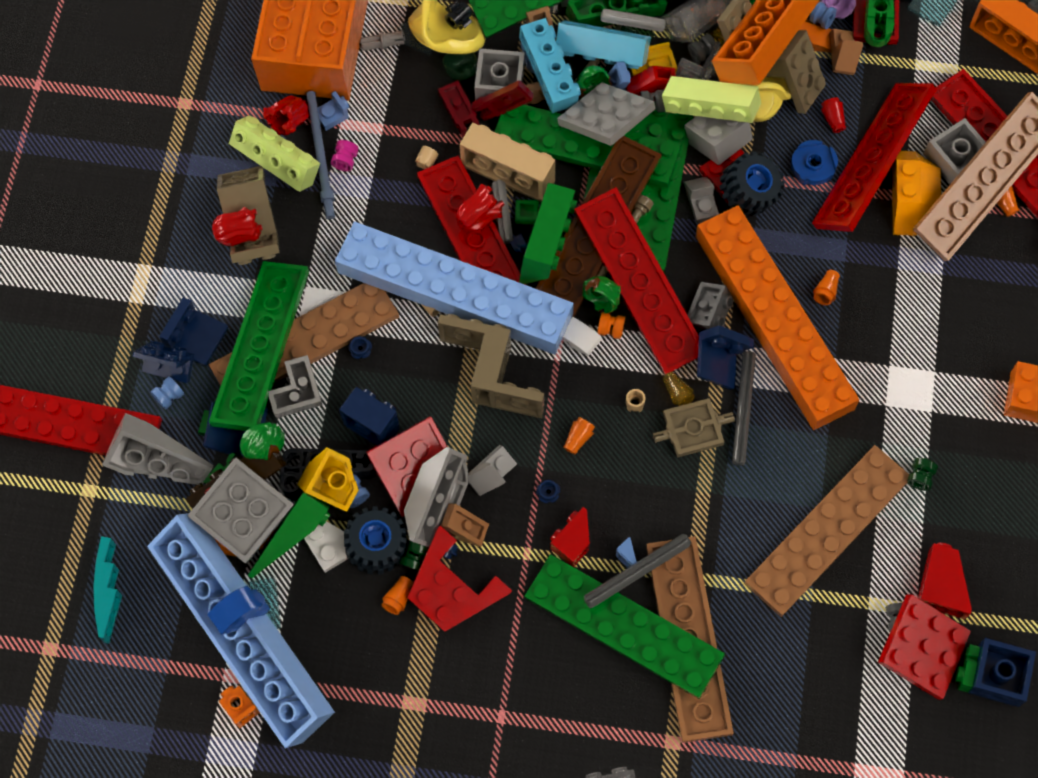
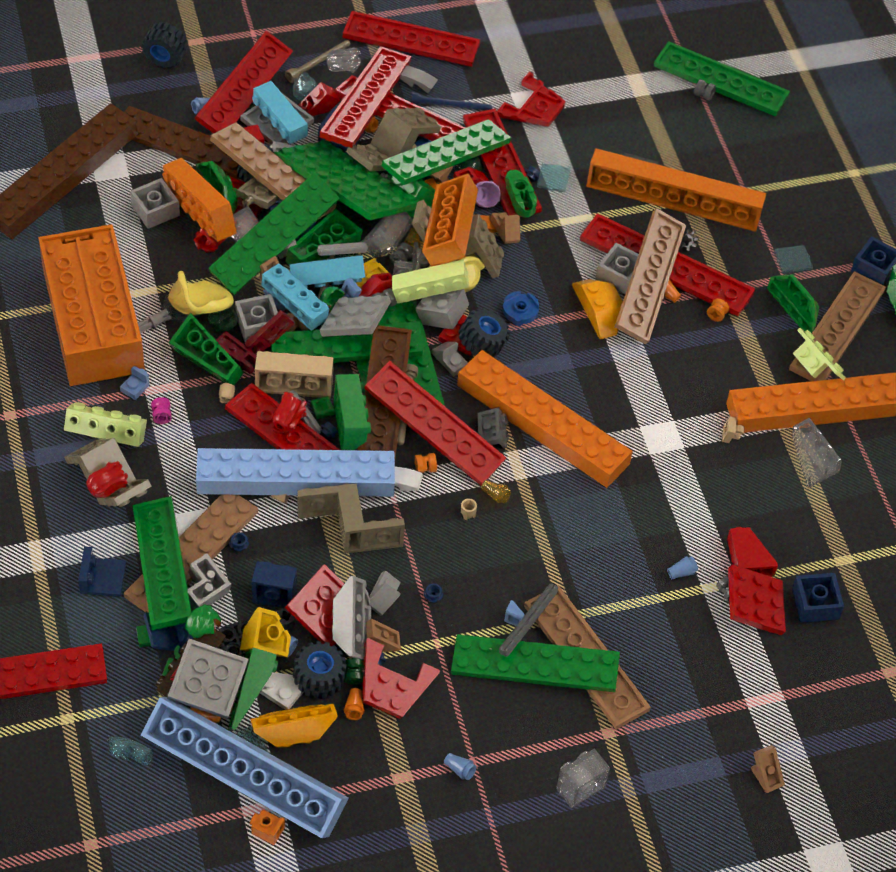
camera: 30 degrees left, 15 degrees down
teal slope [93,536,122,644] -> none
light grey wedge [102,413,213,485] -> none
dark blue bracket [132,341,195,383] -> none
medium blue wheel [150,376,184,410] -> none
blue brick [207,586,270,634] -> none
red piece [263,95,309,136] -> none
sand blue bar [306,91,335,219] -> none
black gear [445,1,473,30] -> none
red slope [550,507,590,567] -> none
orange cone [563,417,595,455] -> none
green hair [582,276,621,313] -> none
dark tan plate [653,398,735,458] -> none
dark blue bracket [697,325,754,390] -> none
dark grey axle [732,351,756,466] -> none
medium nougat plate [744,445,909,618] -> none
medium blue wheel [810,1,837,29] -> none
red plate [812,83,937,232] -> none
orange cone [813,270,840,305] -> none
red cone [821,97,846,133] -> none
dark green wheel [907,458,938,491] -> none
green plate [955,644,980,692] -> none
none -> clear light blue slope [108,736,153,766]
none -> green wedge [168,313,244,386]
none -> light orange wedge [250,704,338,747]
none -> medium blue cone [444,753,477,780]
none -> medium blue cone [667,556,698,579]
none -> tan tile [722,416,744,443]

